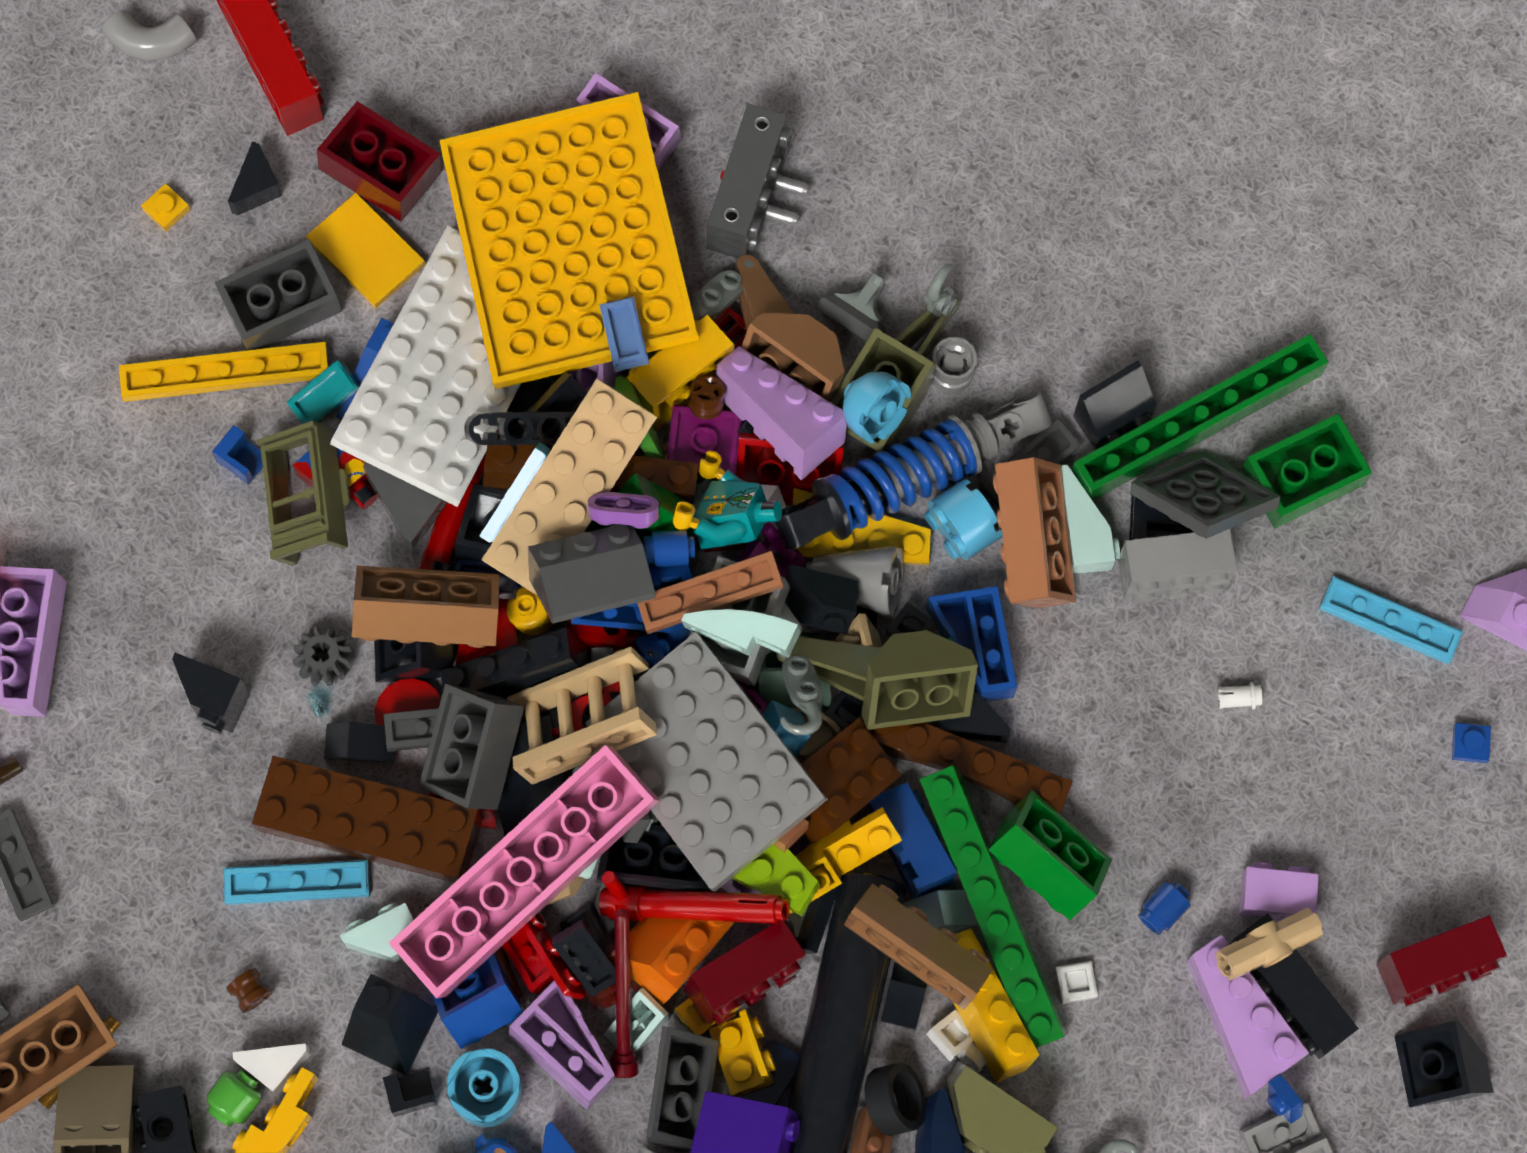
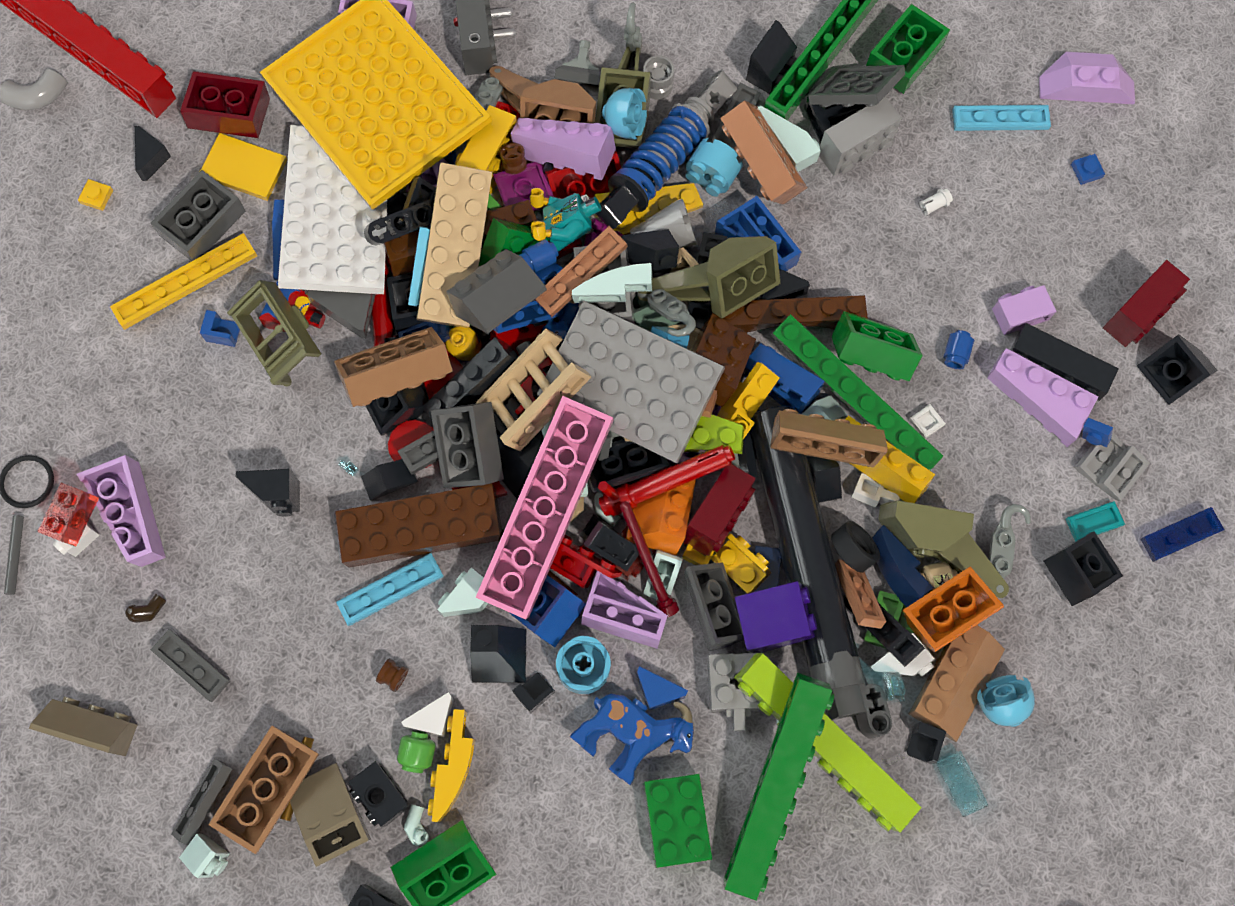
camera: 25 degrees left, 0 degrees up
teal tile [286,360,360,424] -> none
dark grey gear [293,626,353,686] -> none
medium lavender plate [588,492,659,529] -> none
medium blue tile [600,297,649,372] -> none
tan piece [1215,908,1323,981] -> none

